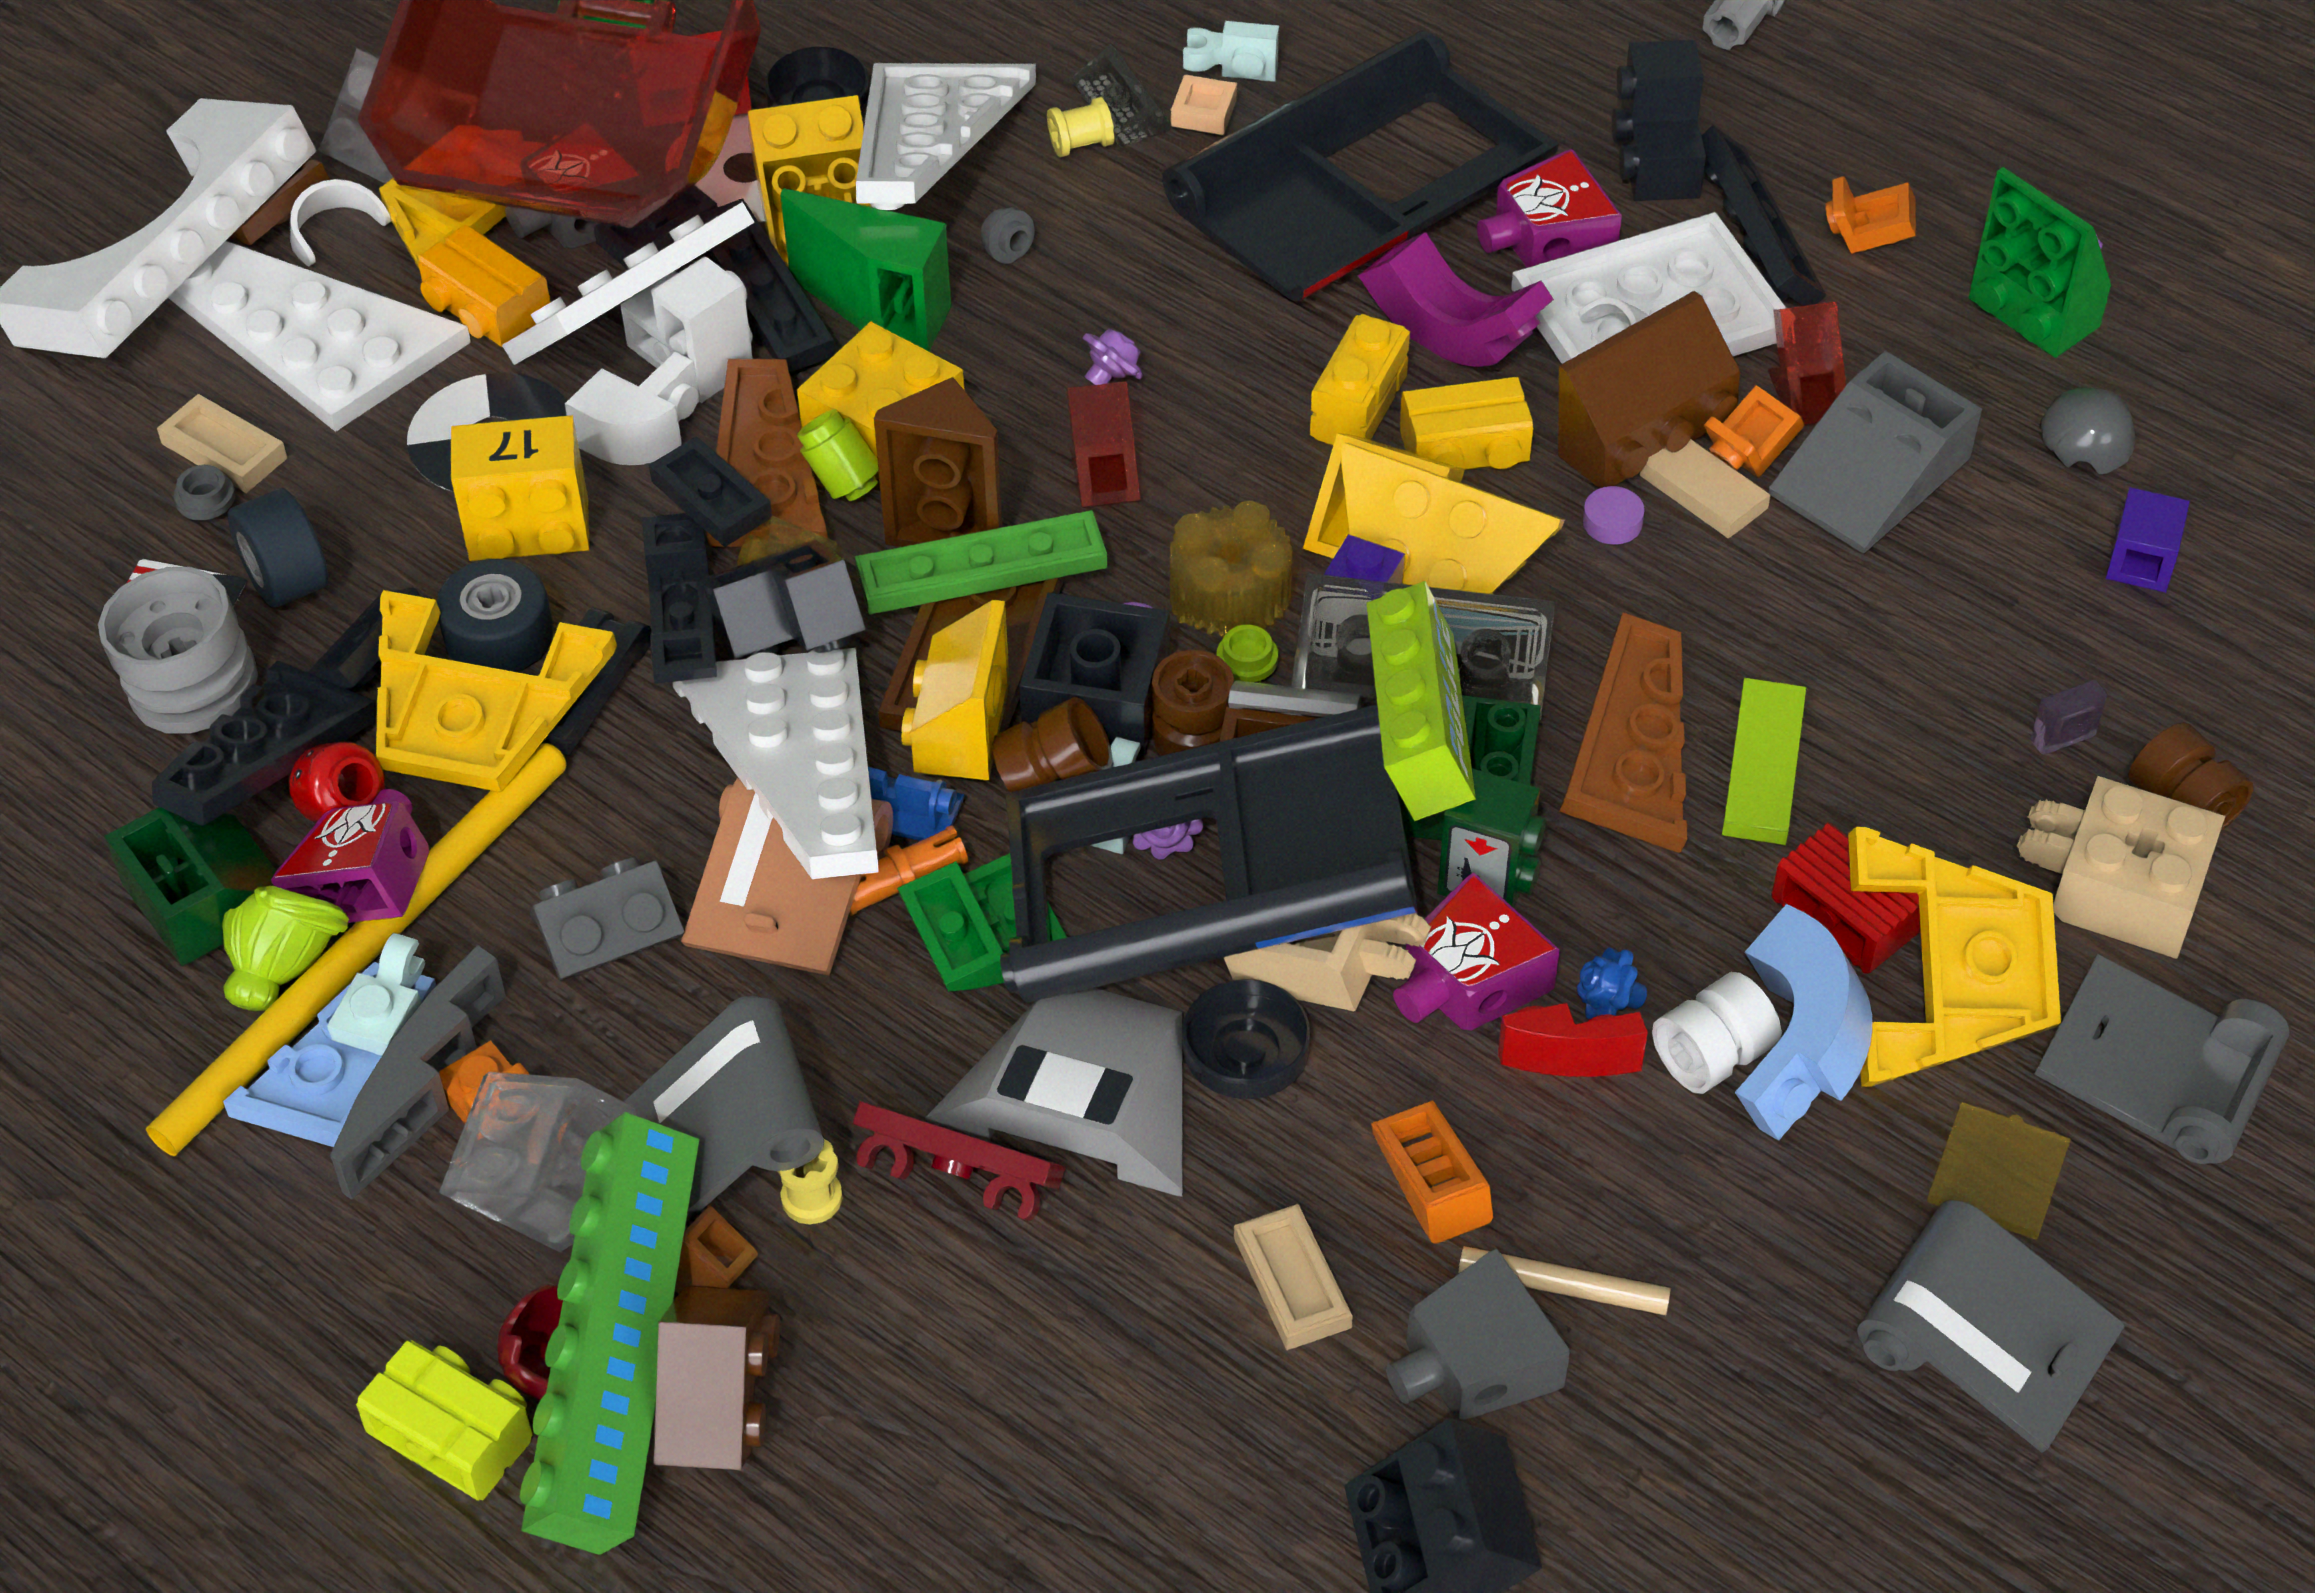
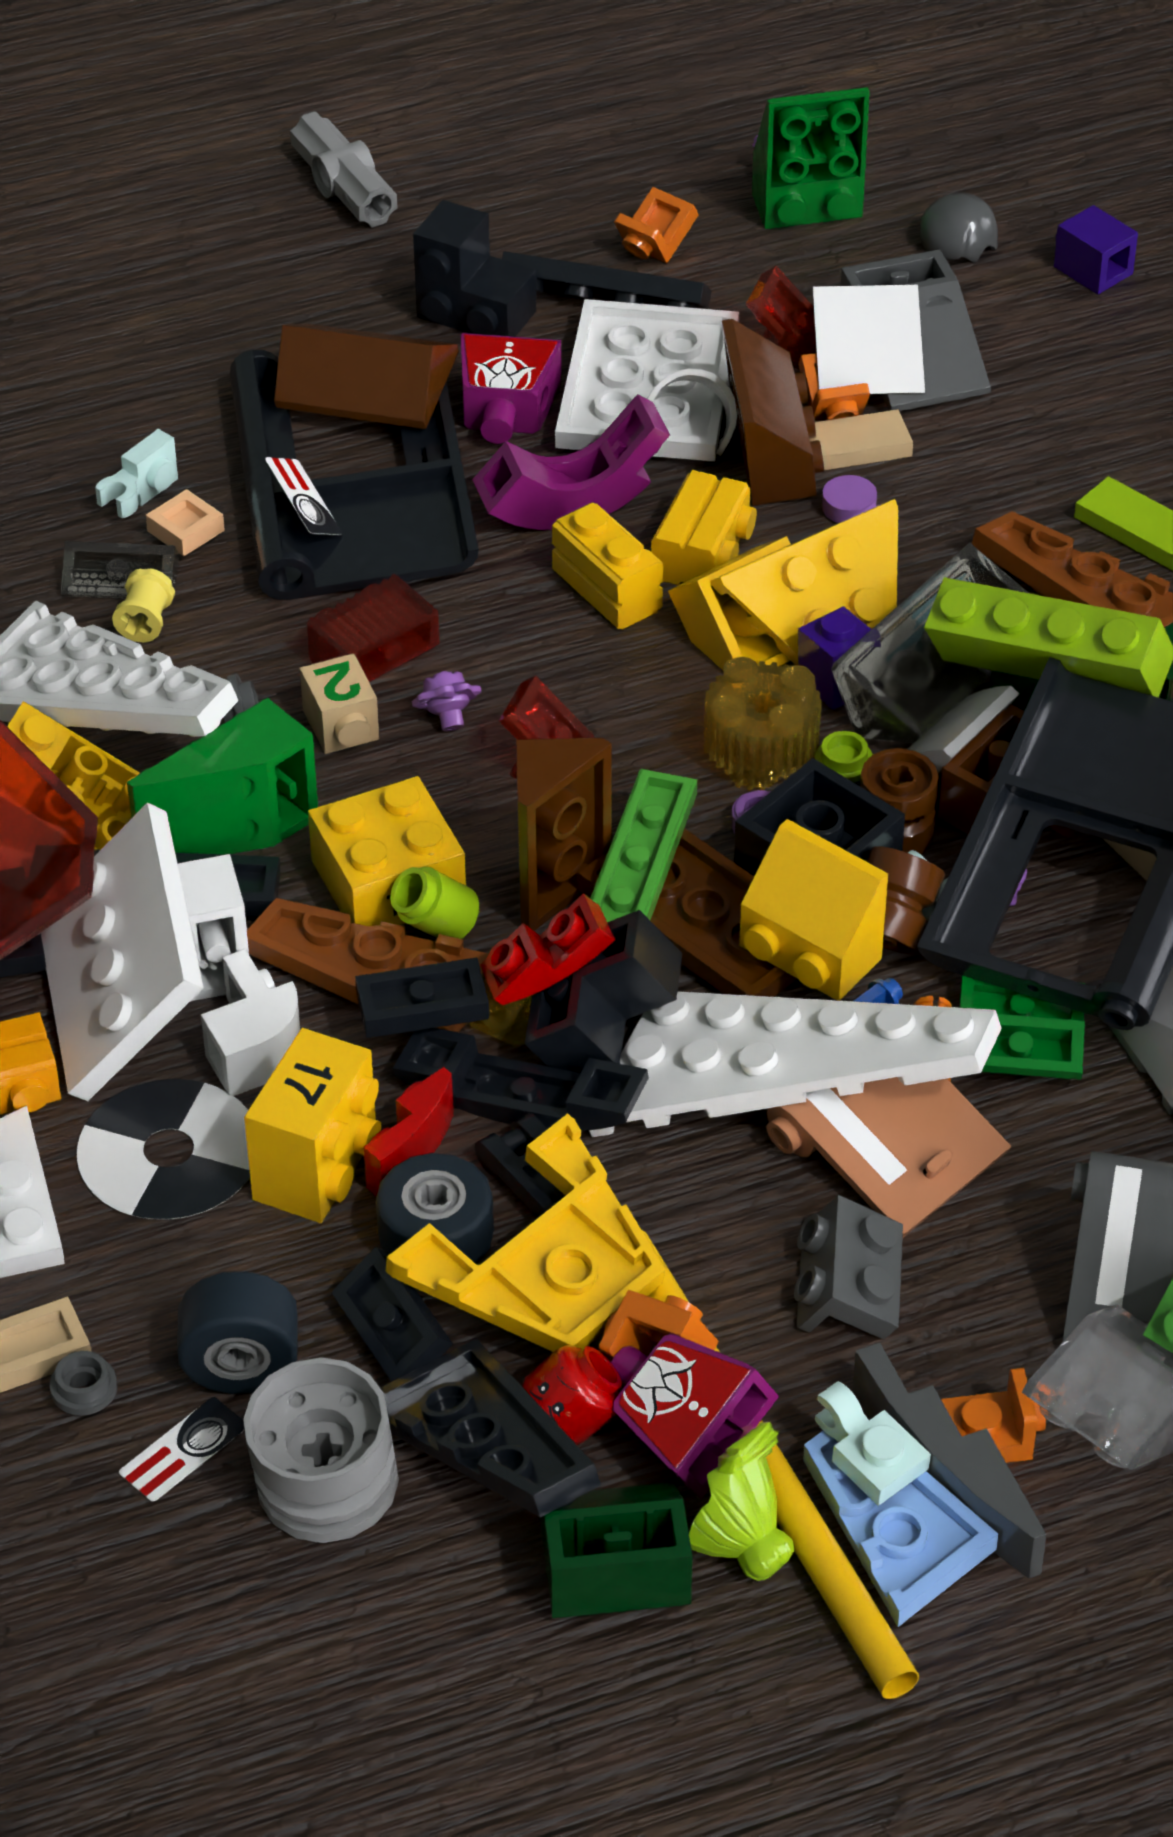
camera: 60 degrees left, 5 degrees down
none -> sticker [265,457,342,535]
none -> reddish brown slope [274,324,459,429]
none -> tan brick [300,653,379,754]
none -> clear red brick [307,574,440,682]
none -> red slope [364,1067,454,1197]
none -> red slope [480,894,615,1005]
none -> orange bracket [599,1289,719,1361]
none -> white sticker [813,285,925,394]

